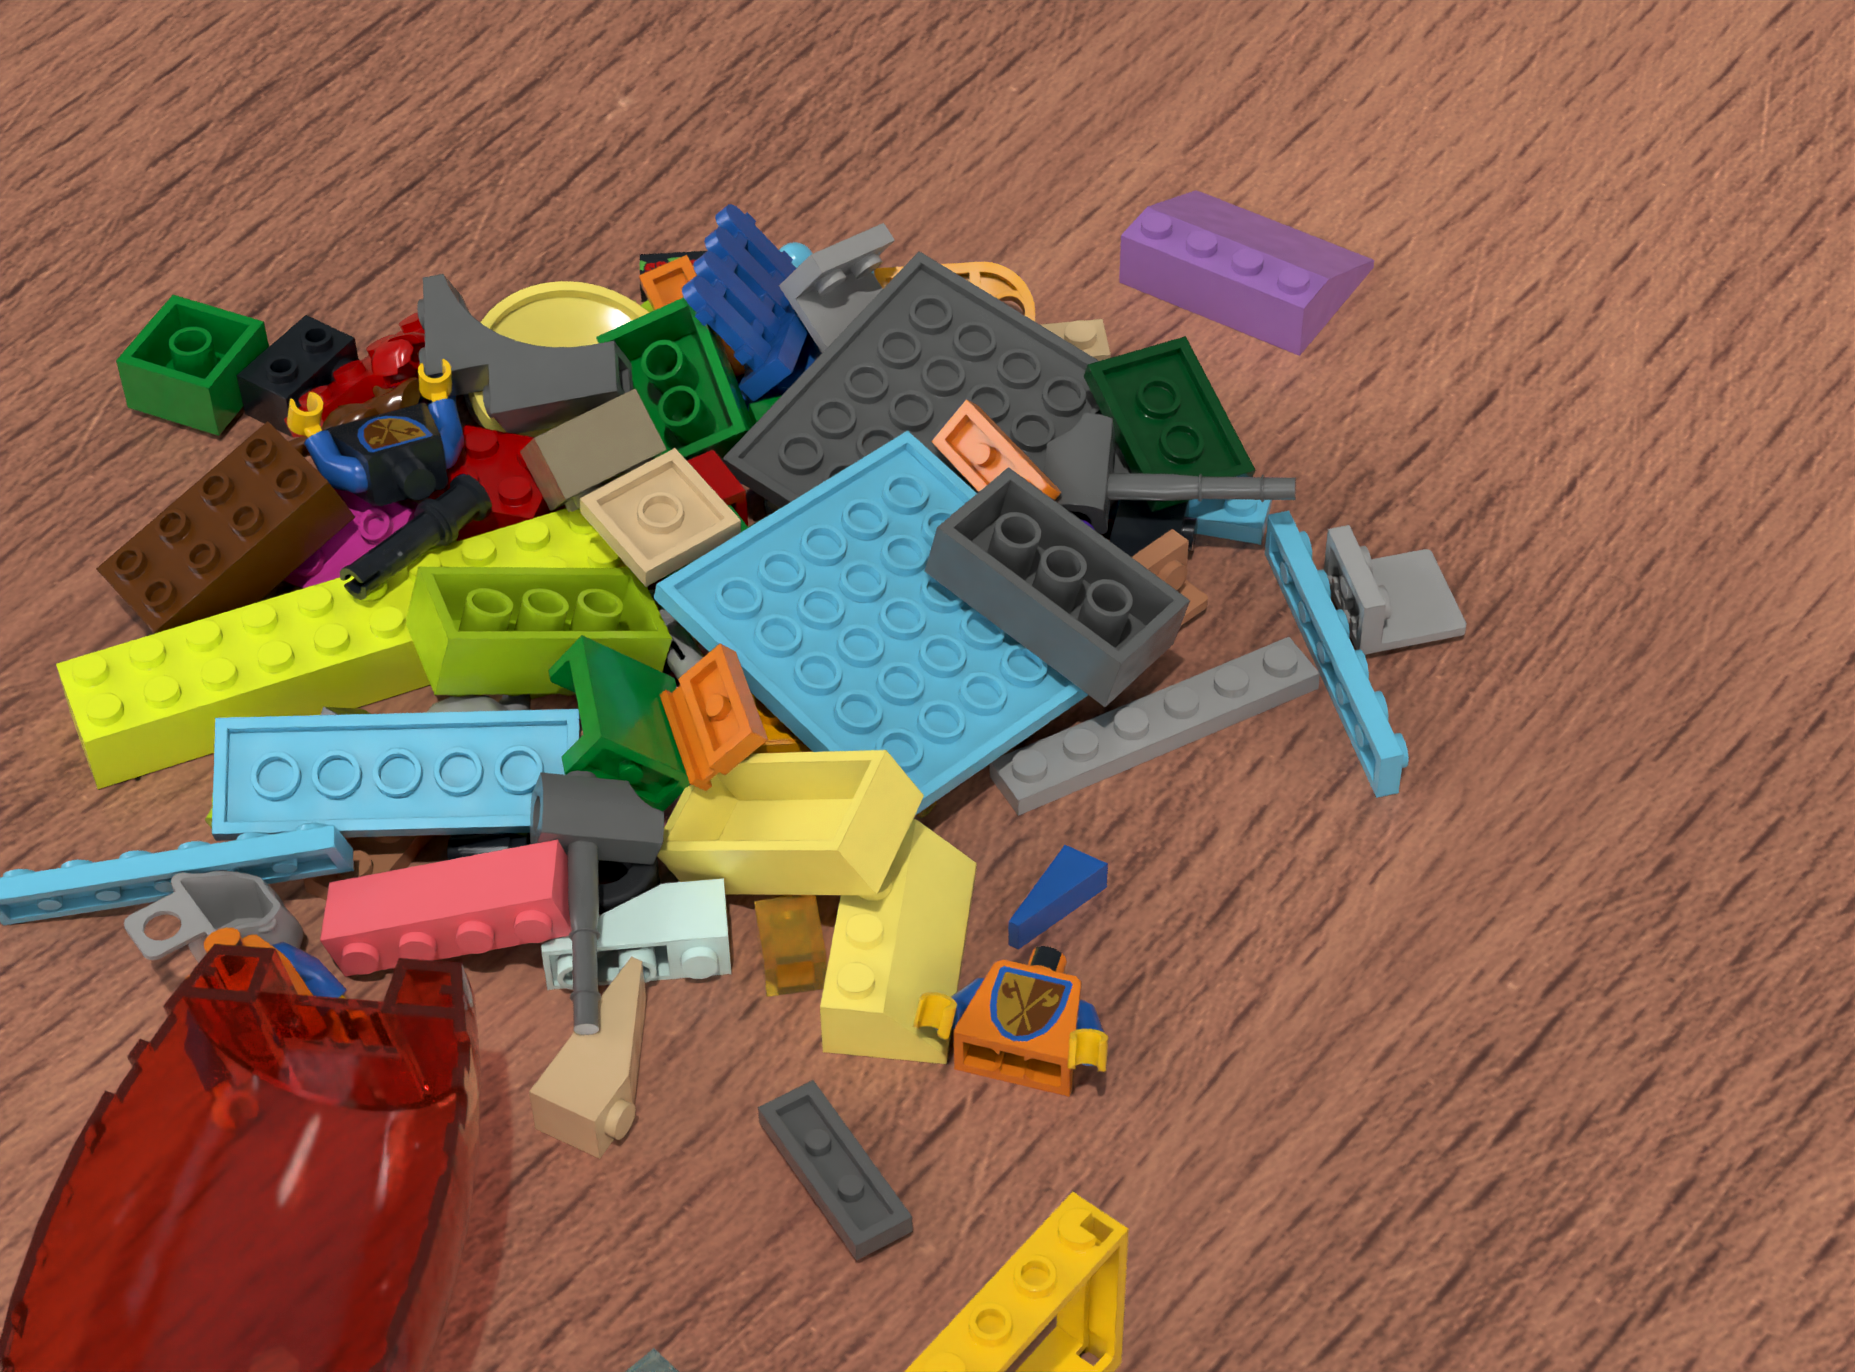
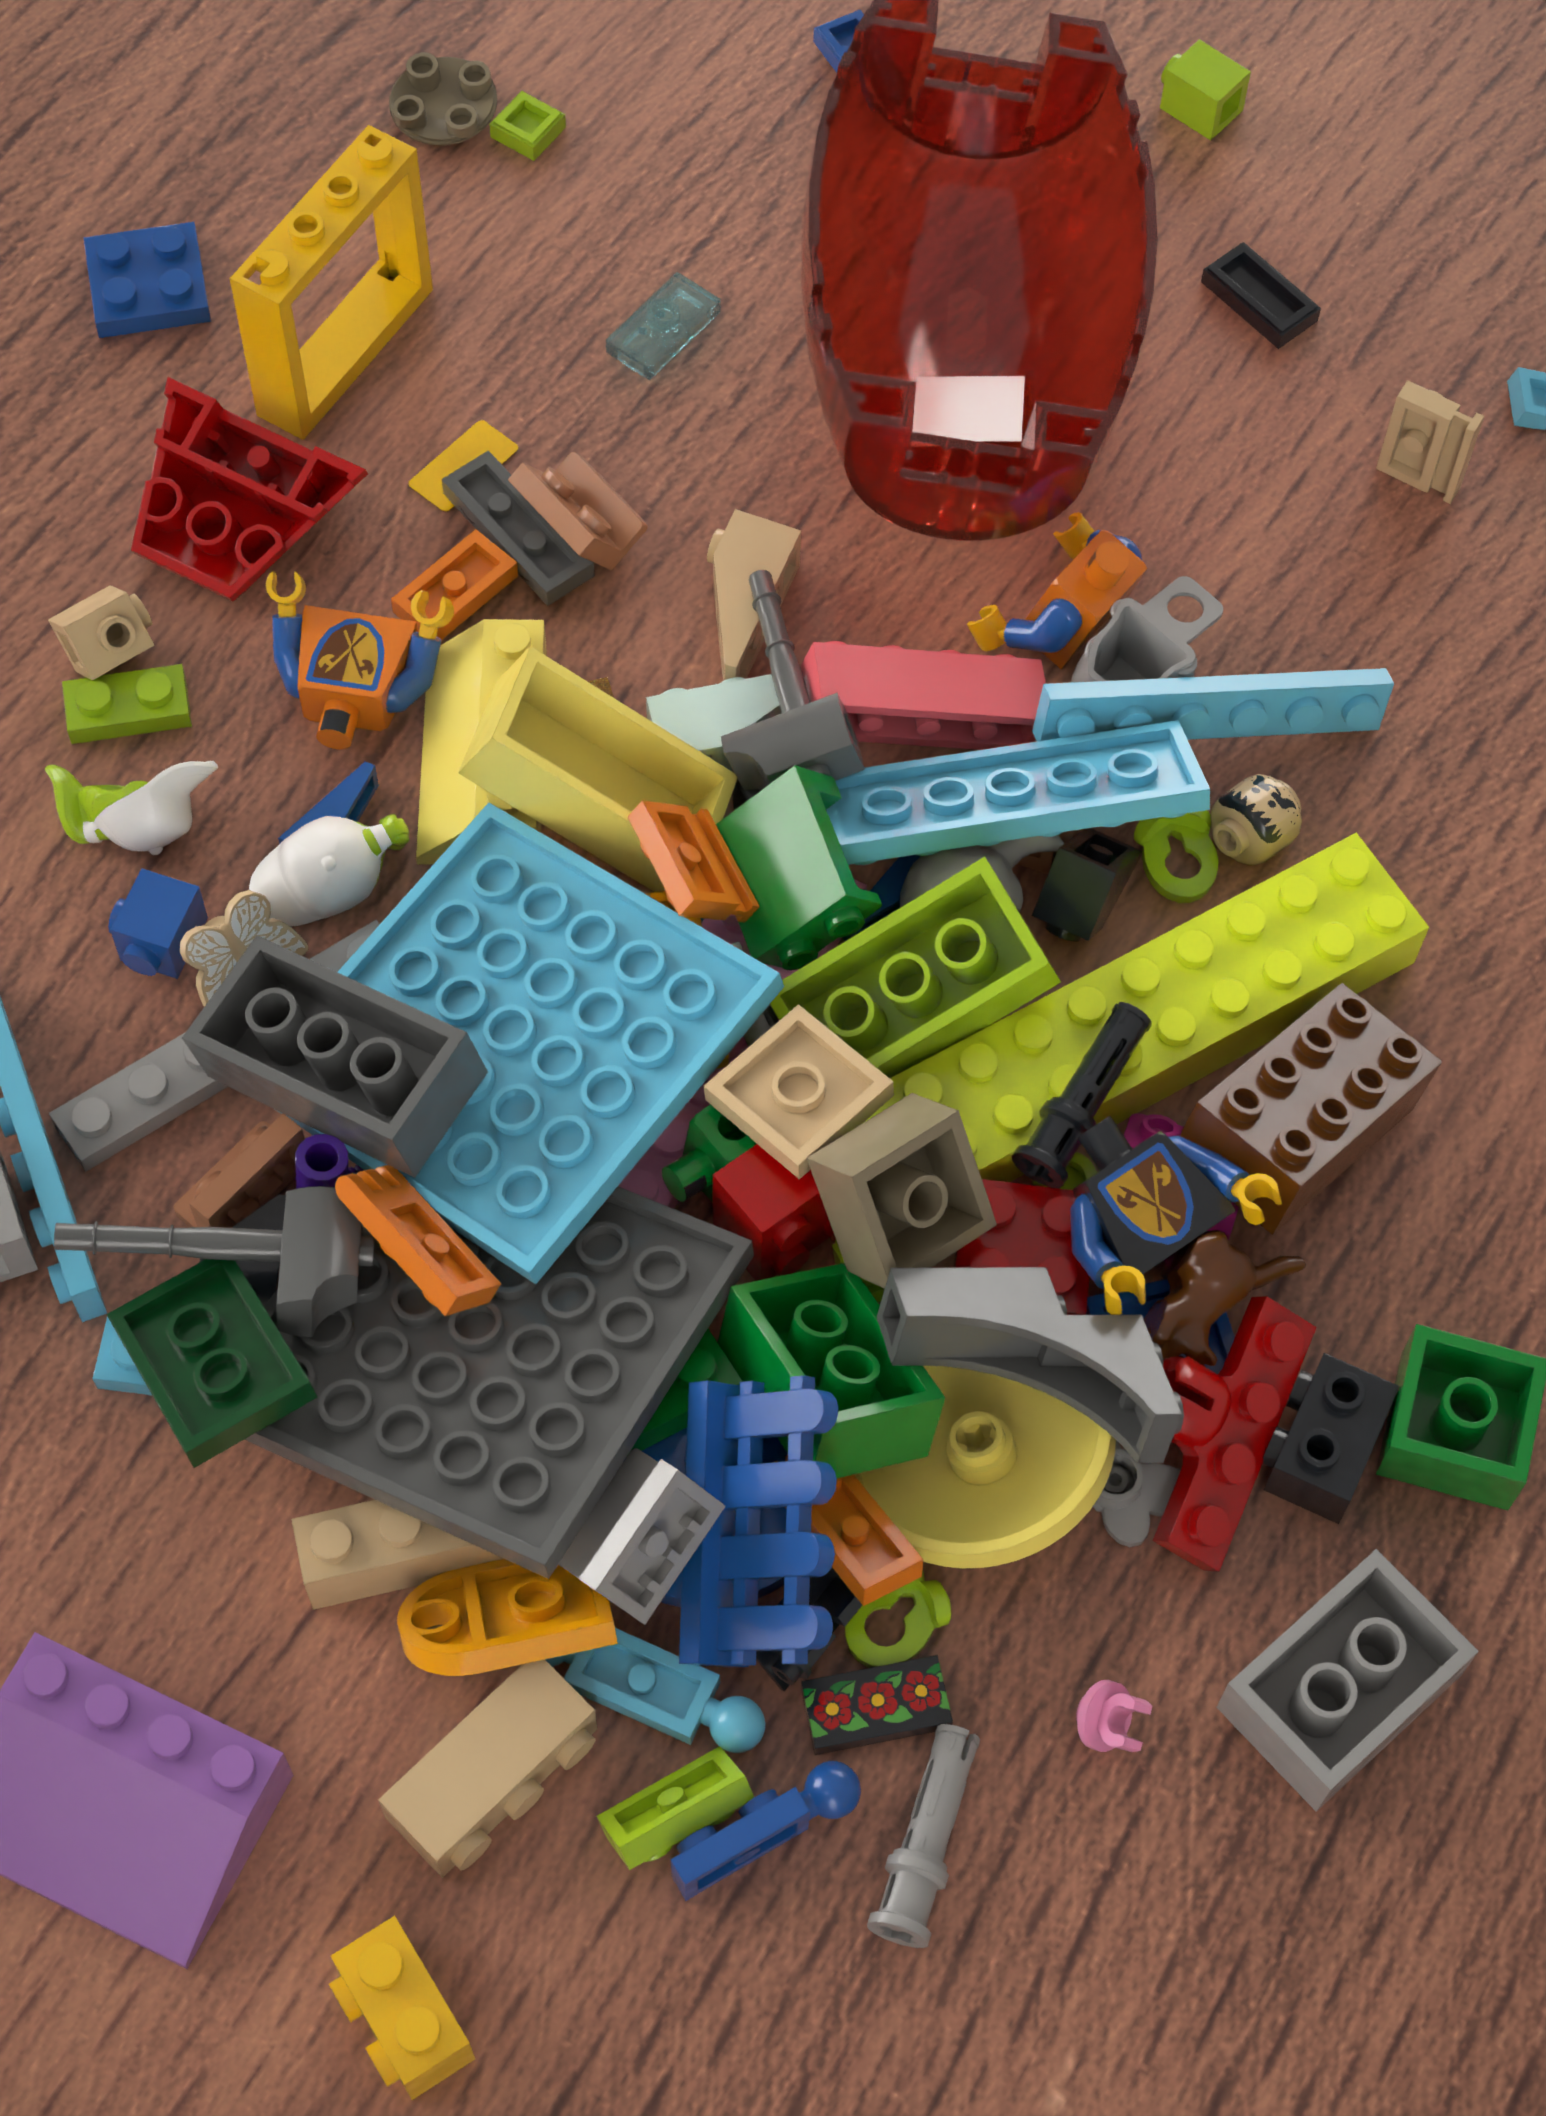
camera: 170 degrees right, 15 degrees up
none -> white hair [45,761,218,855]
none -> tan brick [48,585,154,680]
none -> lime plate [62,664,192,744]
none -> blue brick [108,868,208,979]
none -> red wedge [131,377,368,602]
none -> tan animal [180,890,308,1007]
none -> white hair [249,814,409,926]
none -> yellow brick [329,1915,475,2100]
none -> tan brick [378,1660,597,1878]
none -> orange plate [391,529,519,640]
none -> yellow sticker [408,420,518,512]
none -> nougat bracket [508,452,648,570]
none -> lime plate [596,1747,754,1870]
none -> blue plate [671,1761,861,1901]
none -> light grey pin [867,1724,980,1948]
none -> white sticker [911,376,1025,442]
none -> bright pink plate [1076,1680,1152,1752]
none -> tan head [1210,774,1302,866]
none -> light grey brick [1216,1549,1479,1812]

